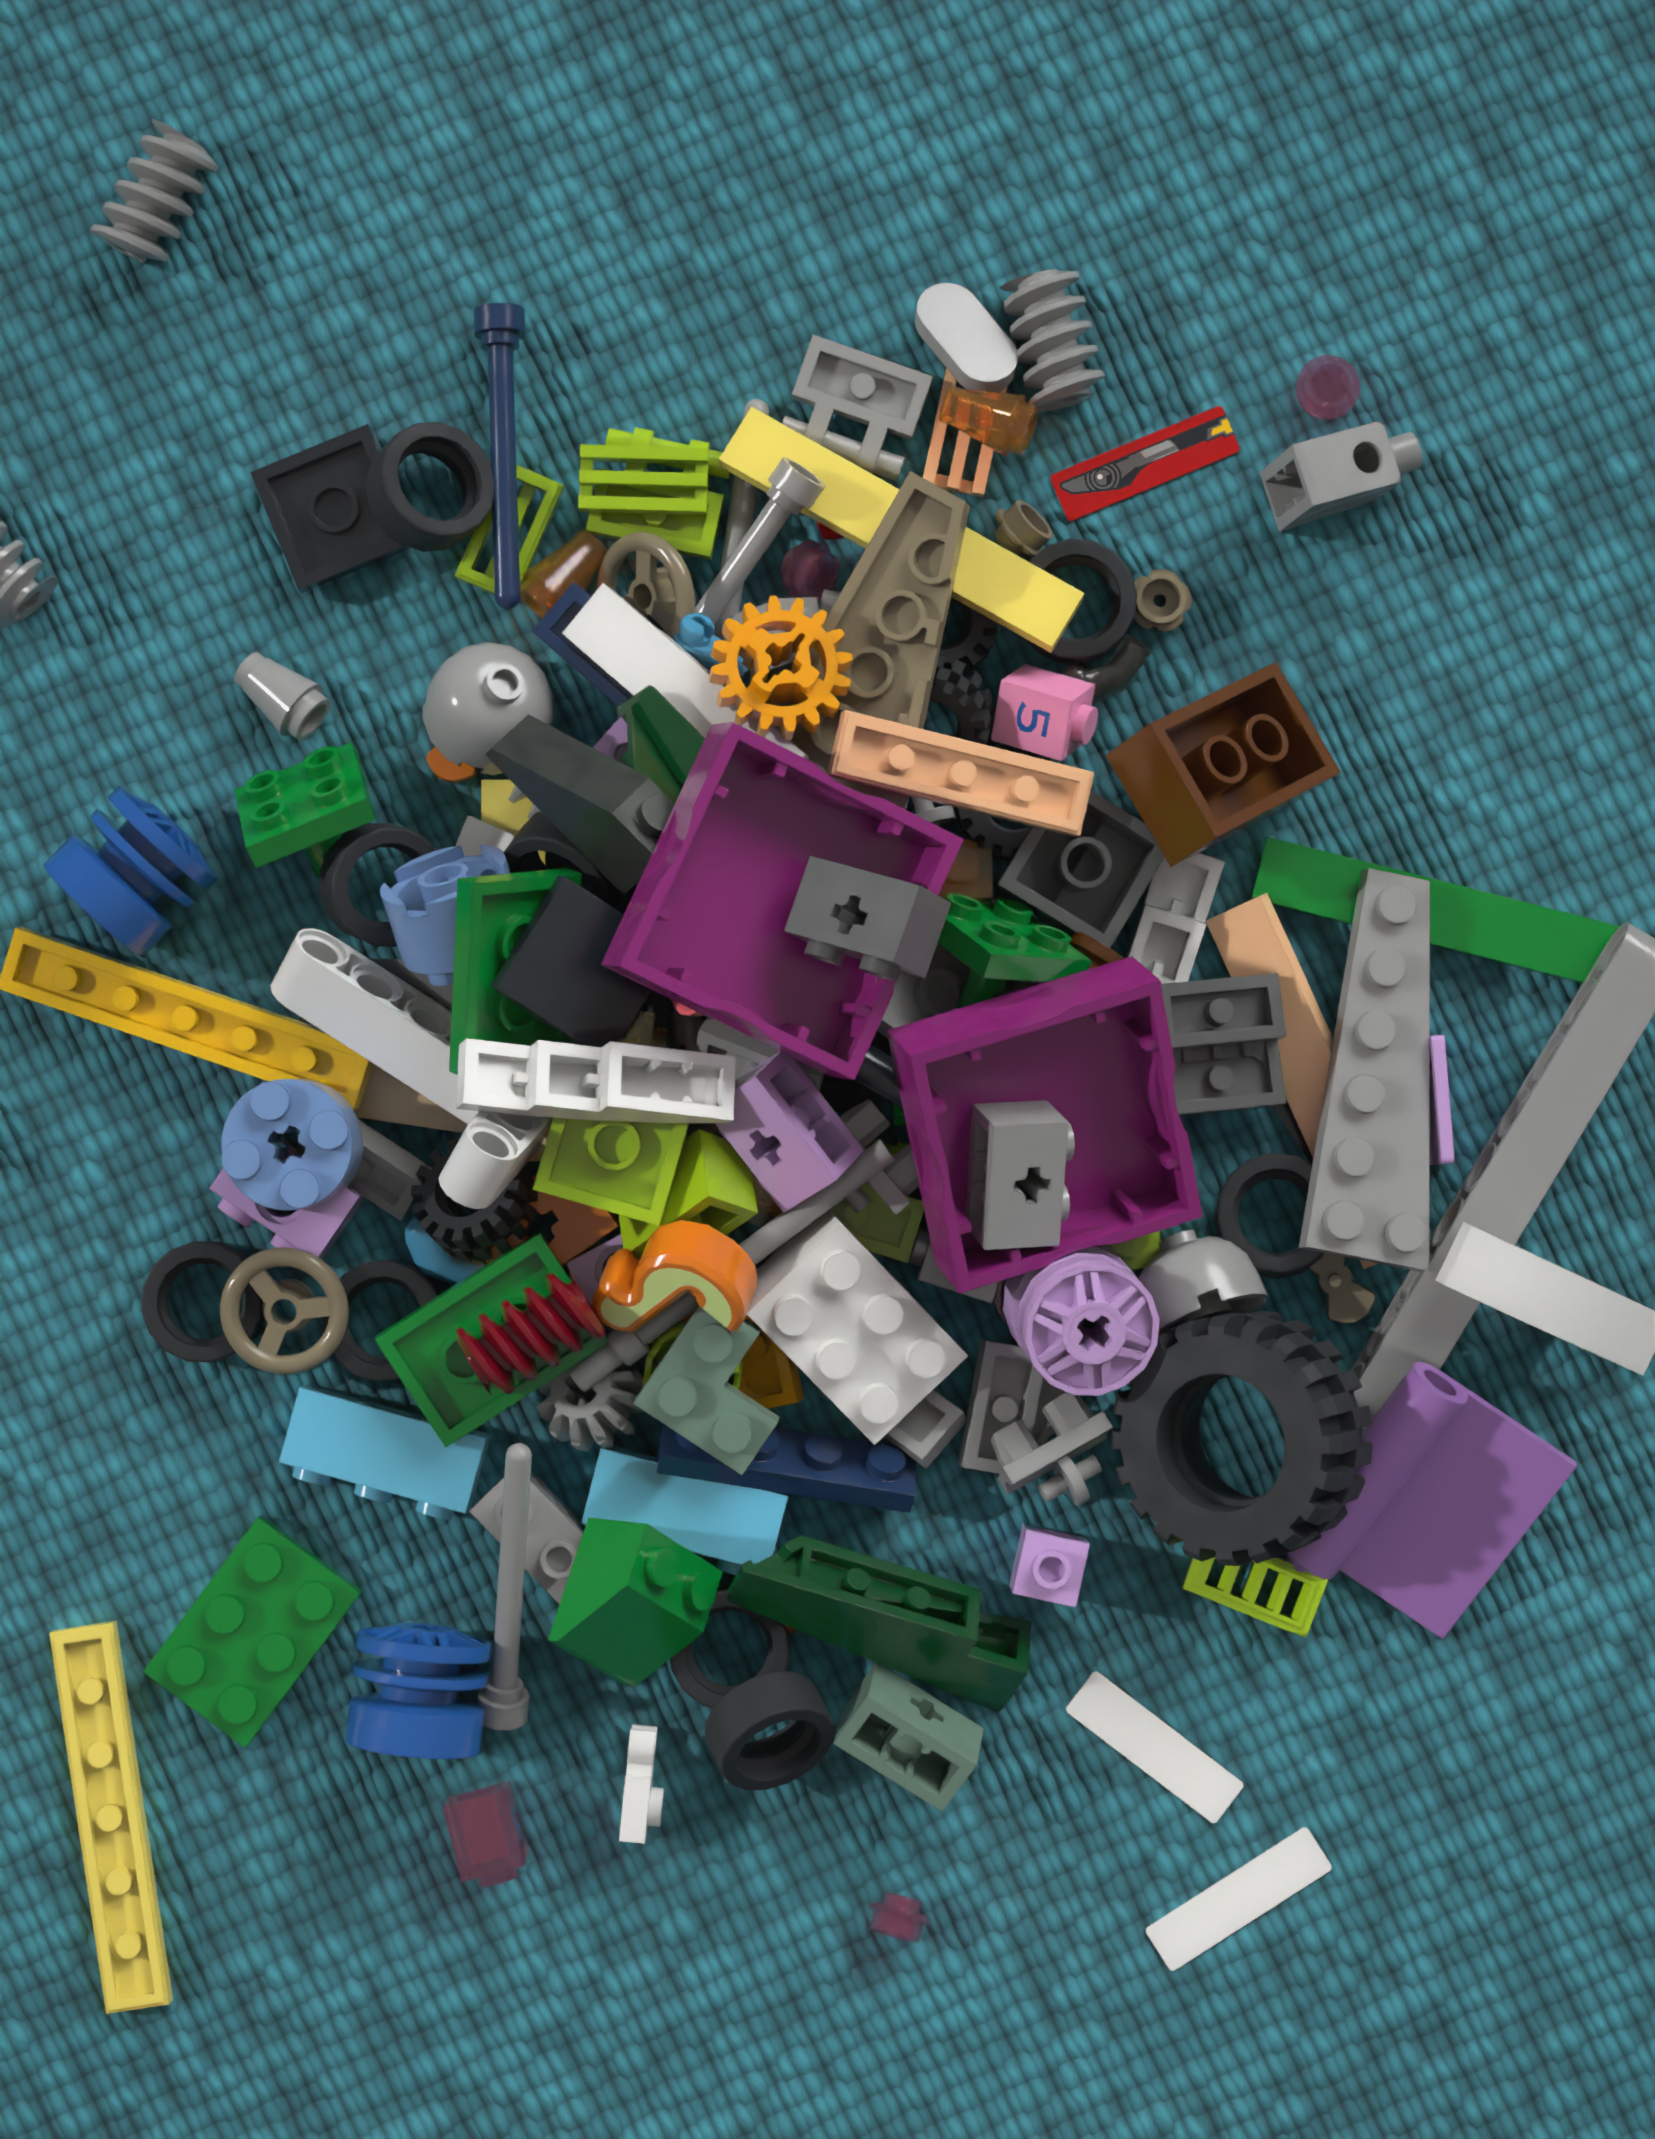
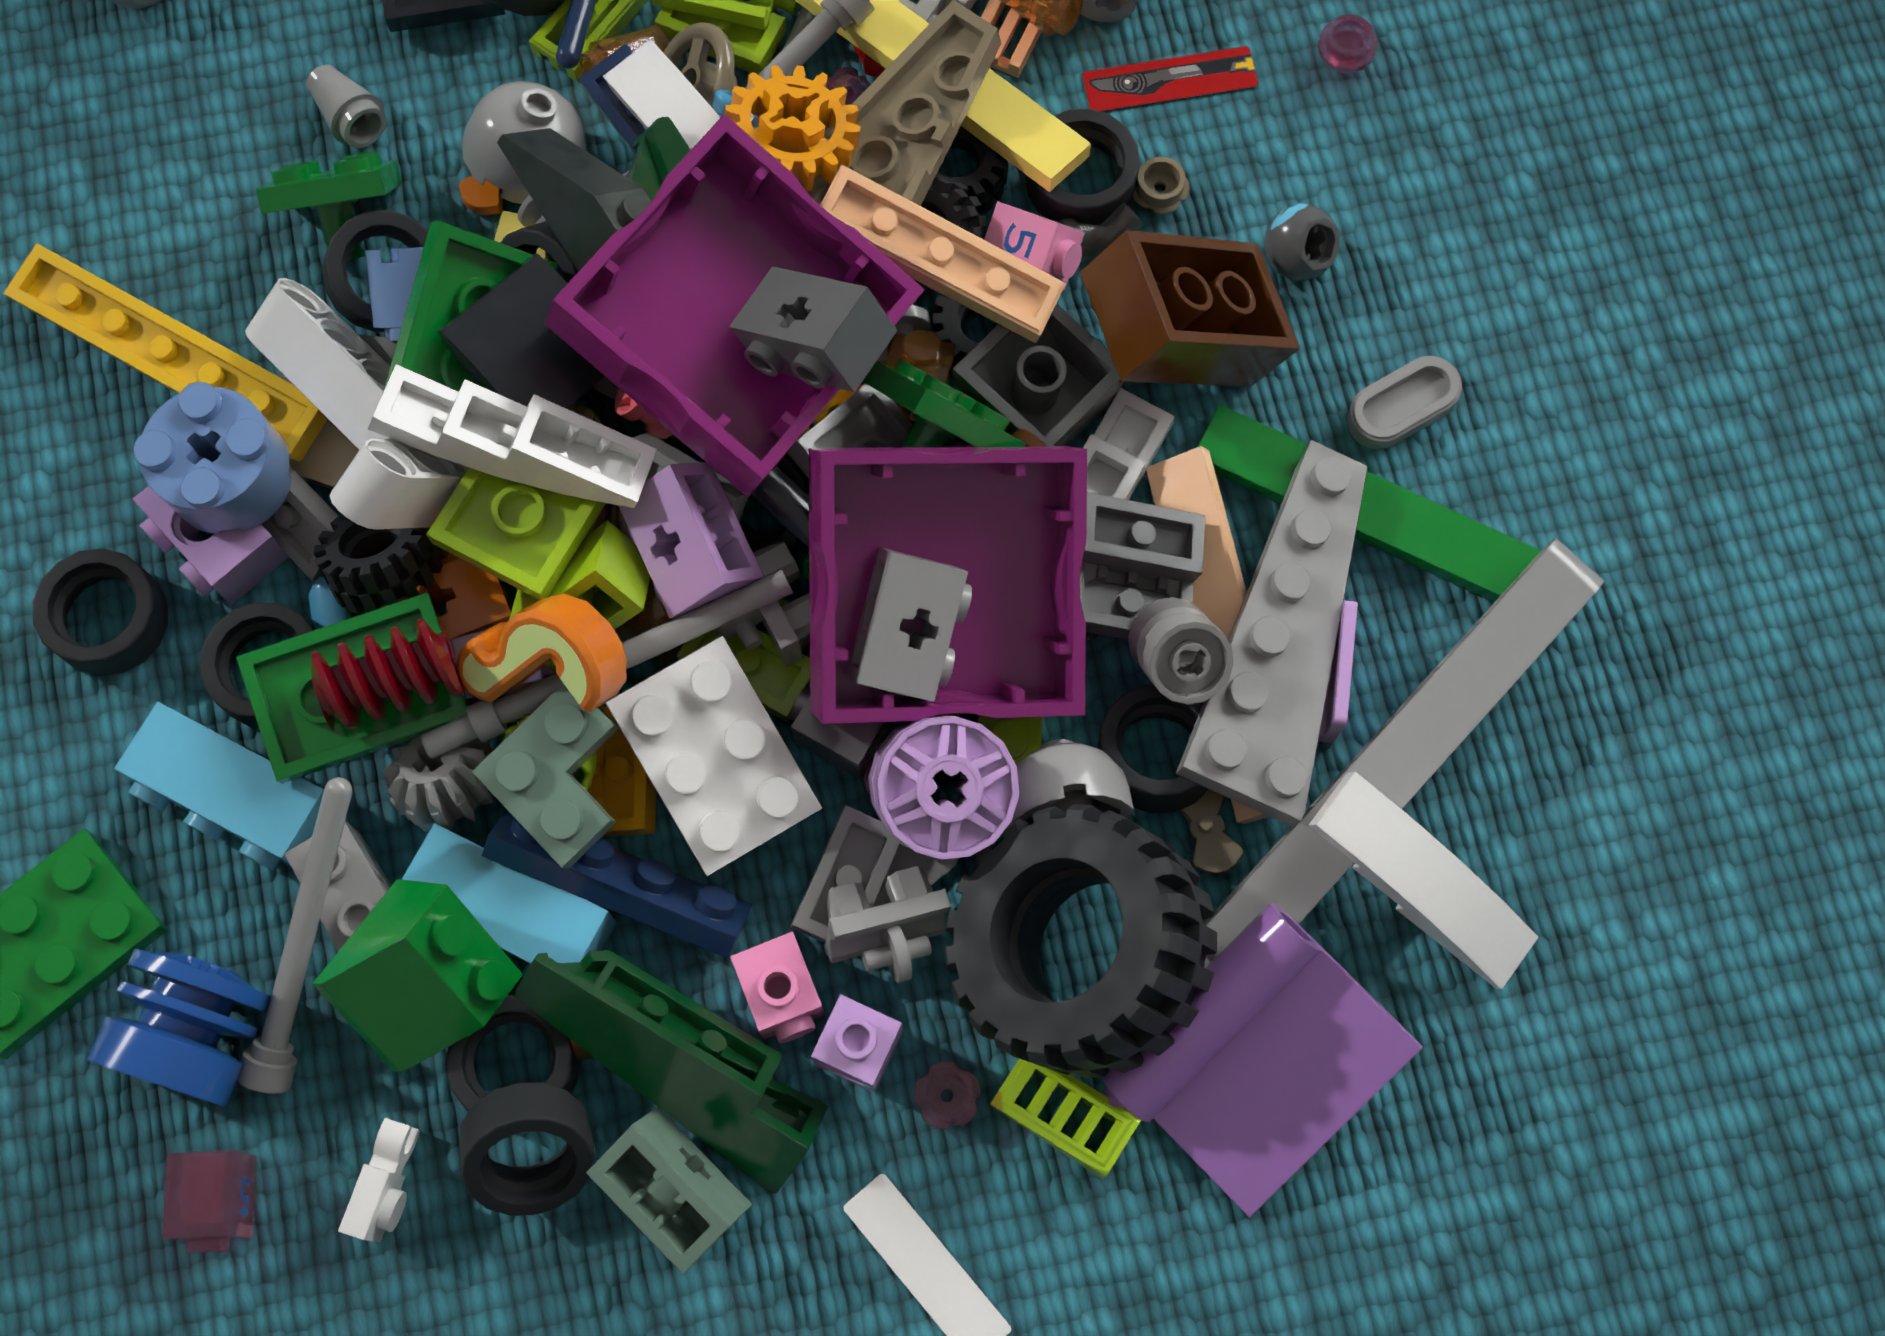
camera: 10 degrees right, 15 degrees down
blue wheel [43,786,219,958] -> none
dark tan piece [220,1247,349,1375] -> none
light grey plate [884,1390,967,1469] -> none
dark tan plate [994,500,1053,558] -> none
light grey torso [1259,422,1422,532] -> none
none -> bright pink brick [730,931,825,1044]
none -> clear pink plate [914,1062,980,1129]
none -> light grey wheel [1128,597,1234,704]
none -> dark grey piece [1264,203,1340,281]
none -> light grey tile [1346,356,1462,449]

